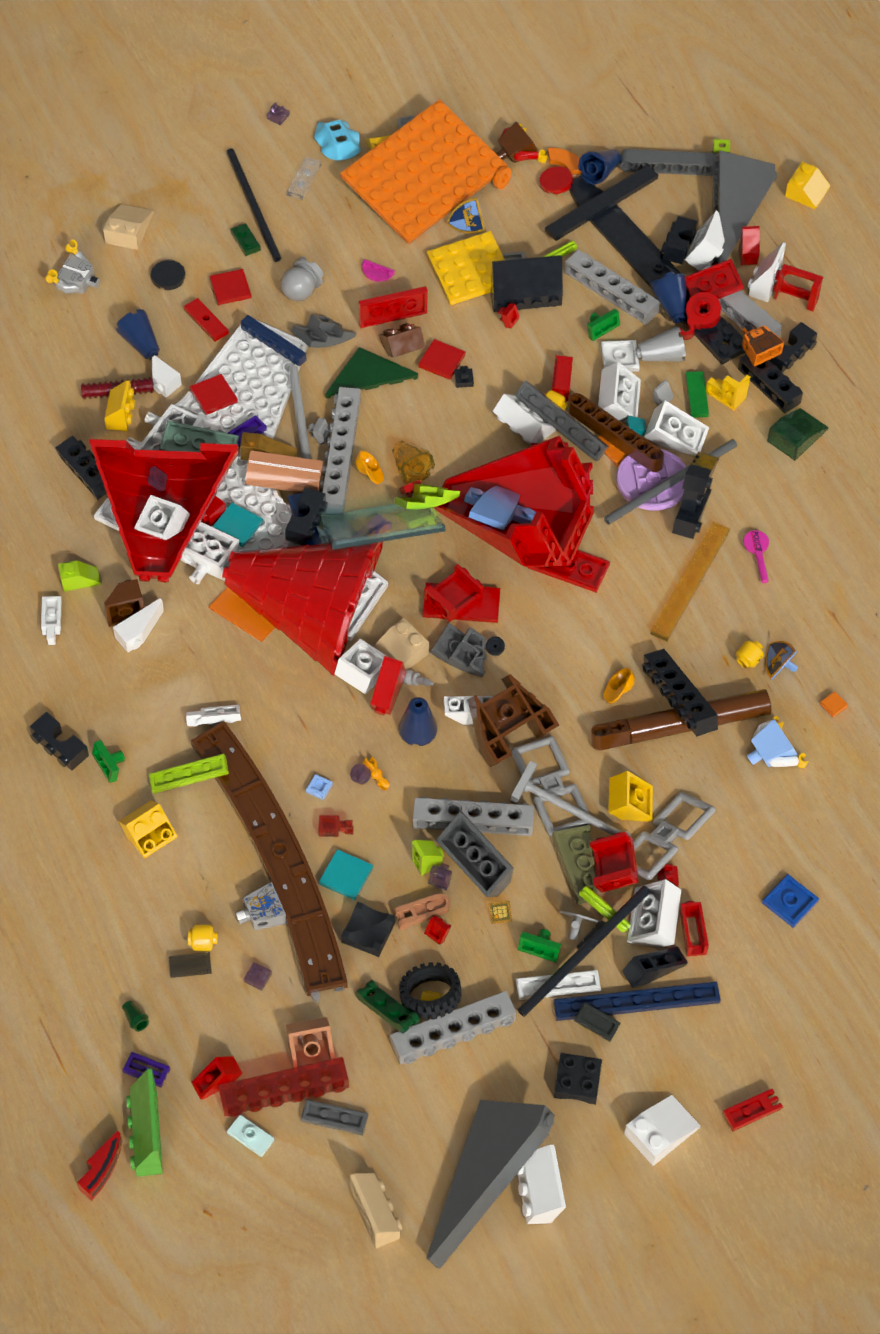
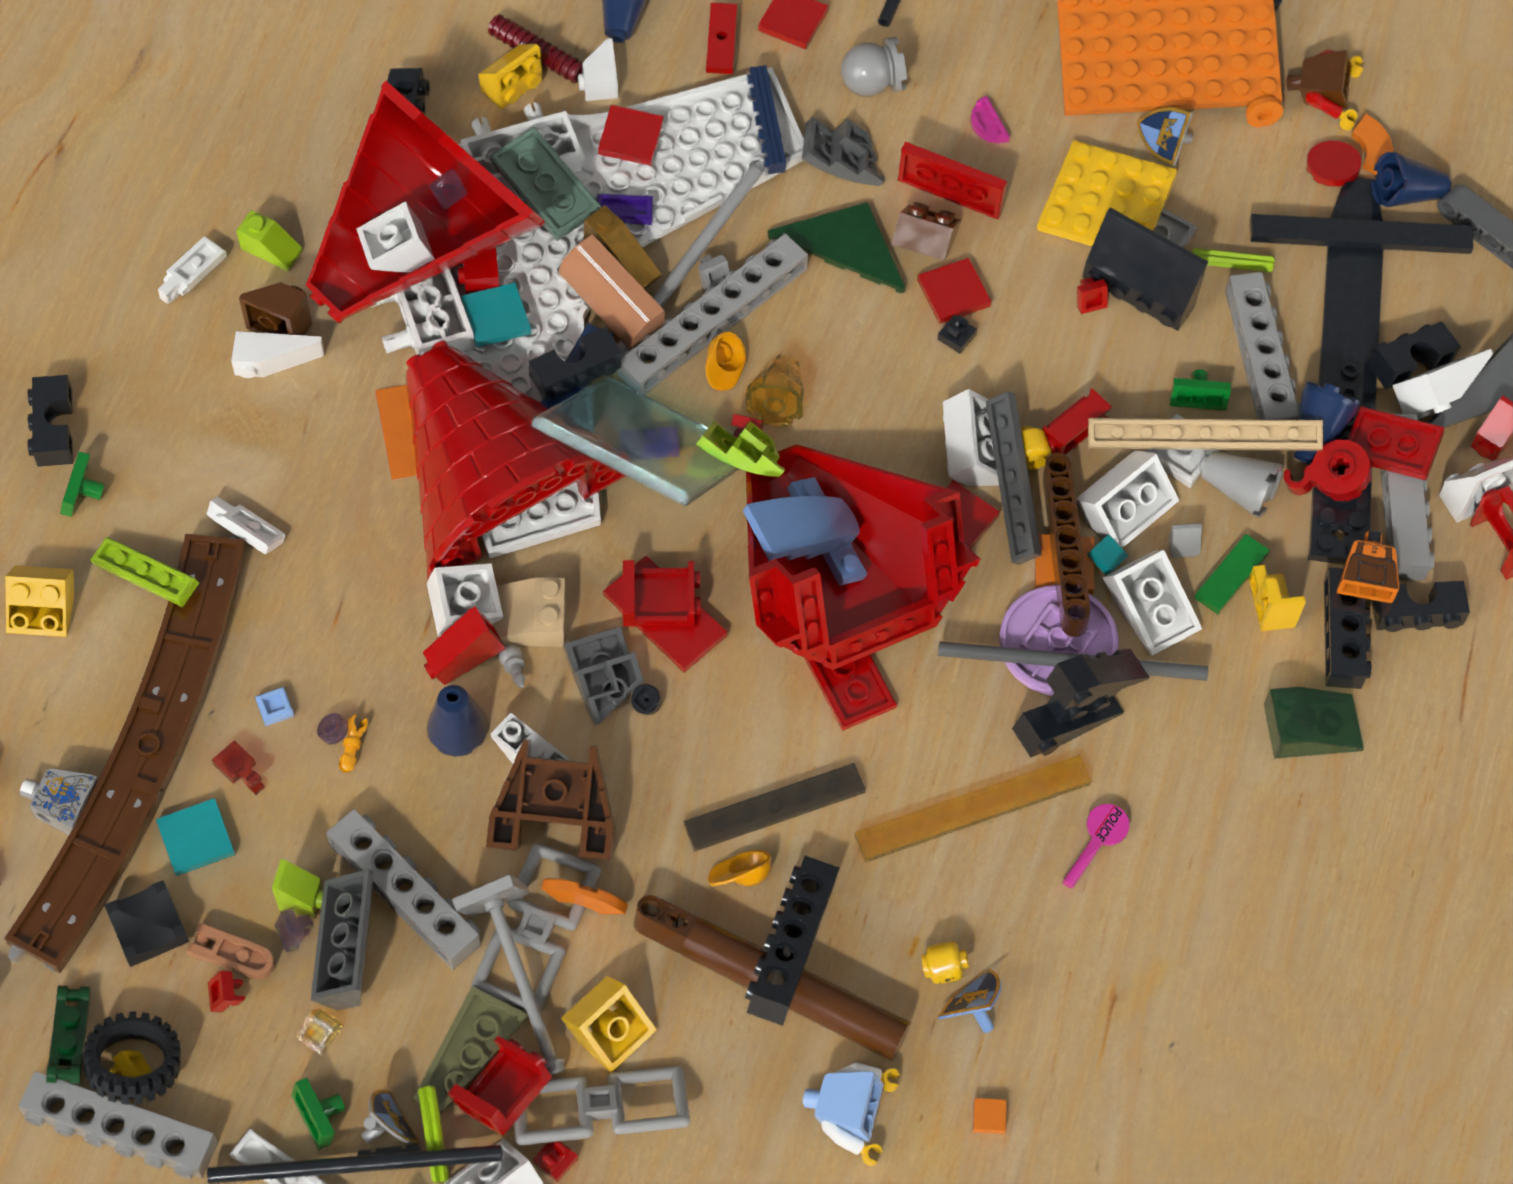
camera: 40 degrees right, 5 degrees up
none -> orange tile [541,878,628,915]
none -> clear smoke tile [684,763,866,852]
none -> tan tile [1088,418,1323,451]

